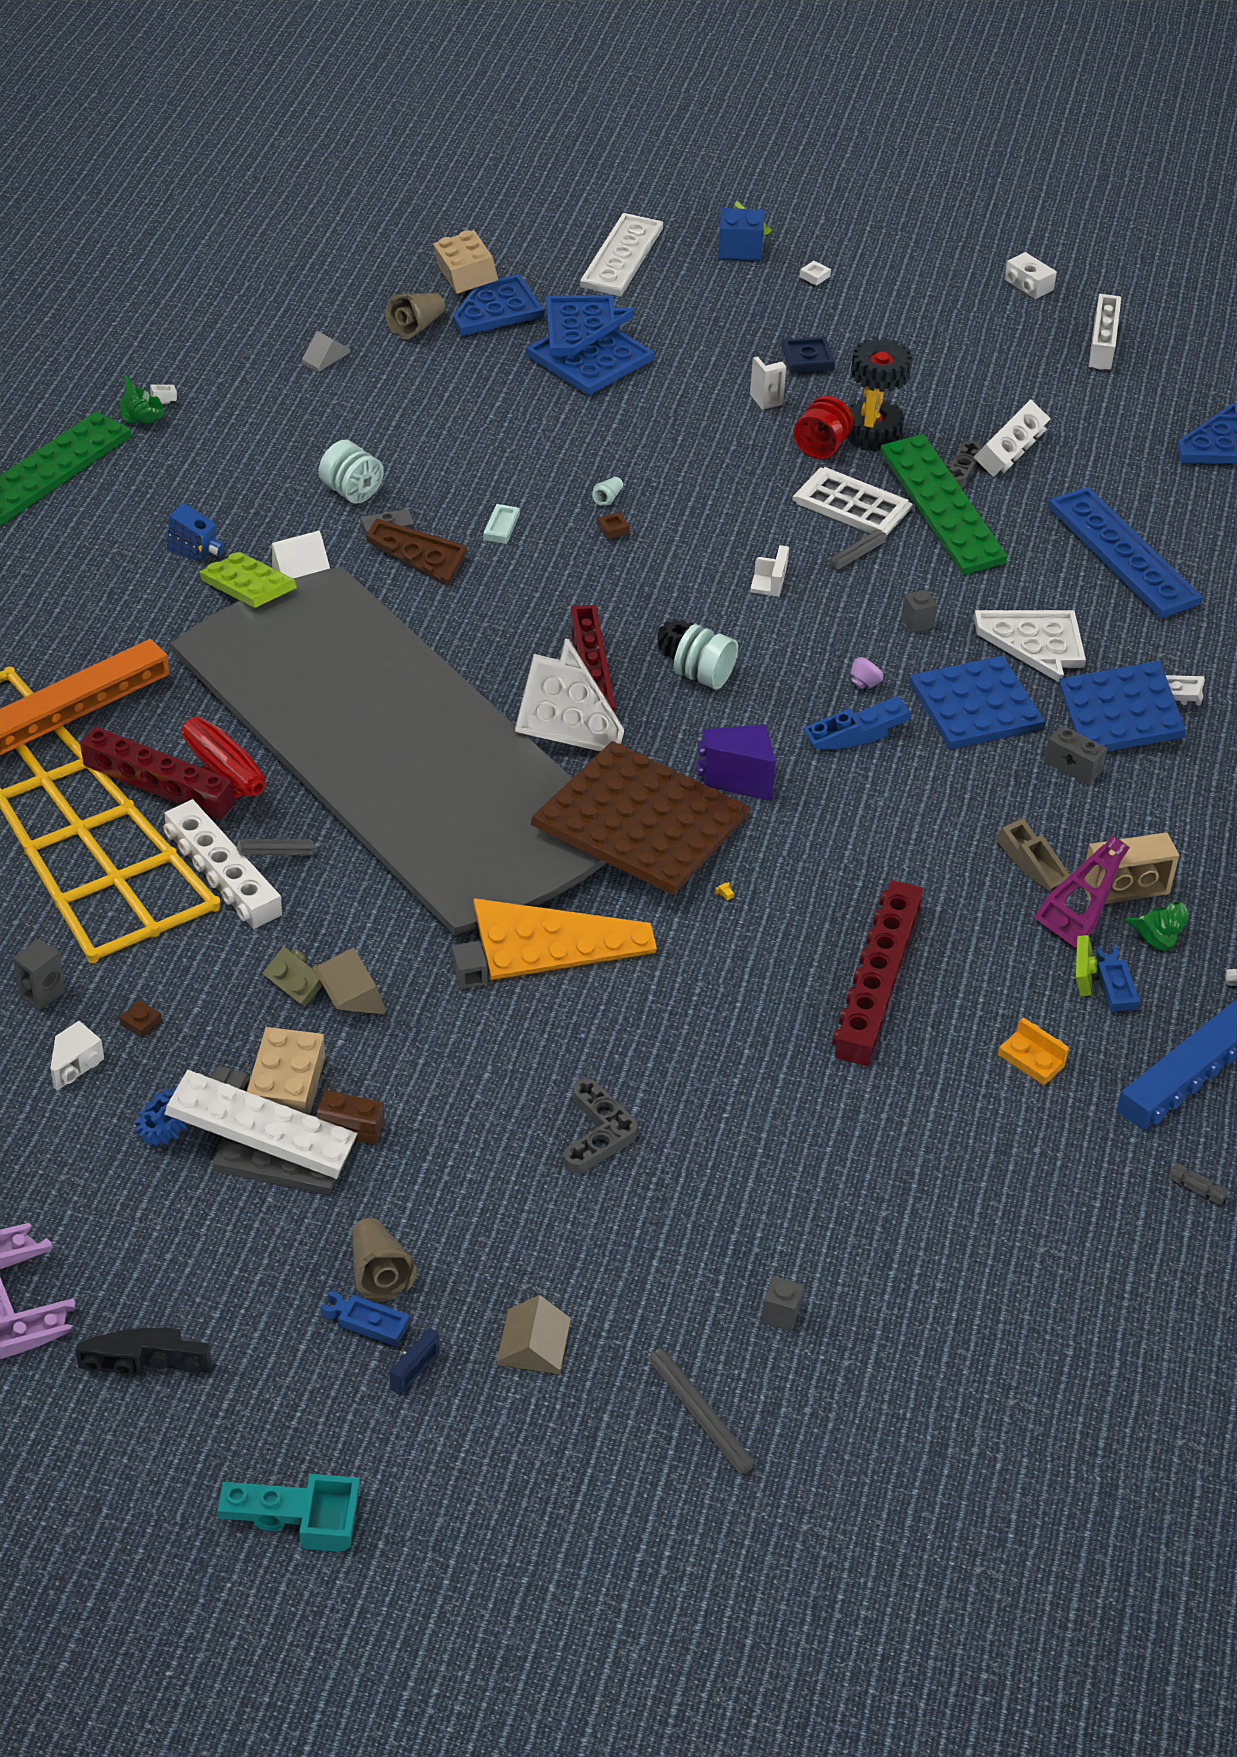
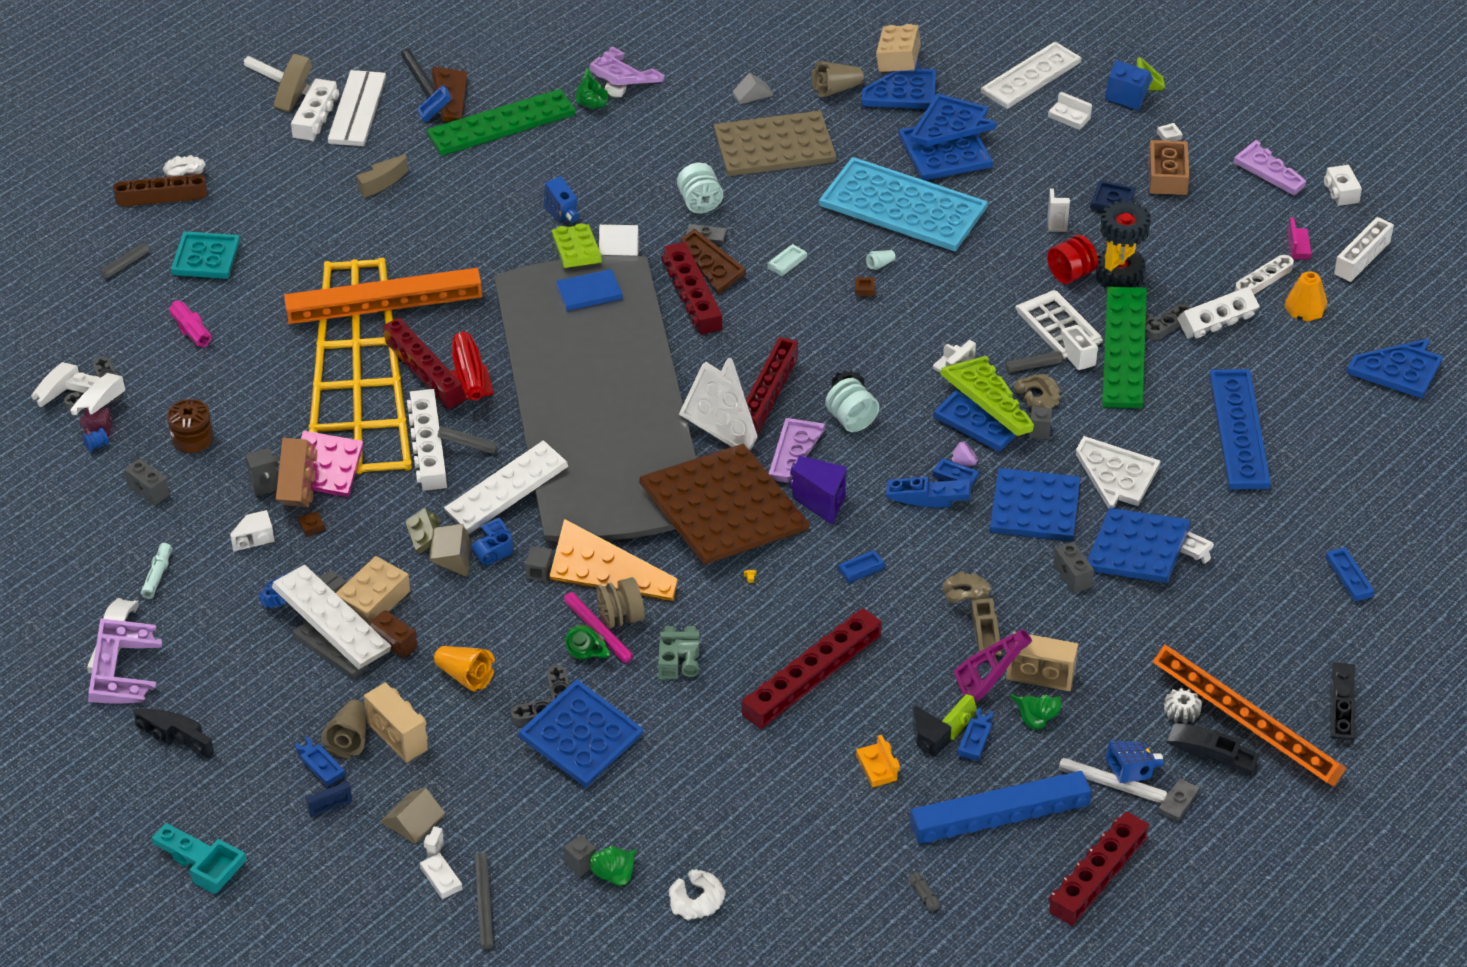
camera: 30 degrees right, 0 degrees up
none -> medium nougat brick [276,438,318,507]
none -> plate [301,431,364,497]
none -> tan brick [364,682,428,763]
none -> white plate [420,853,463,899]
none -> white plate [424,827,444,858]
none -> light orange cone [434,646,495,692]
none -> white plate [444,440,568,535]
none -> blue piece [472,518,514,566]
none -> blue plate [518,679,644,788]
none -> blue tile [556,269,623,311]
none -> dark pink axle [564,592,633,663]
none -> green hair [564,625,610,660]
none -> lavender wing [589,47,665,85]
none -> green hair [590,846,637,886]
none -> dark tan wheel [596,577,645,629]
none -> sand green hips [658,626,700,679]
none -> dark red brick [661,242,722,335]
none -> white piece [669,869,726,921]
none -> dark tan plate [713,111,836,176]
none -> lavender wing [769,418,825,483]
none -> medium azure plate [819,157,988,252]
none -> blue tile [838,550,885,583]
none -> black slope [912,706,951,757]
none -> blue plate [933,390,1017,452]
none -> blue plate [933,458,979,488]
none -> lime wing [940,356,1034,436]
none -> dark tan piece [943,571,991,604]
none -> dark tan piece [1014,374,1061,409]
none -> white bracket [1048,92,1092,130]
none -> white slope [1061,325,1098,370]
none -> medium nougat brick [1148,140,1189,195]
none -> lavender wing [1234,140,1306,195]
none -> white beam [1235,255,1294,294]
none -> light orange cone [1284,271,1327,322]
none -> dark pink panel [1287,218,1311,260]

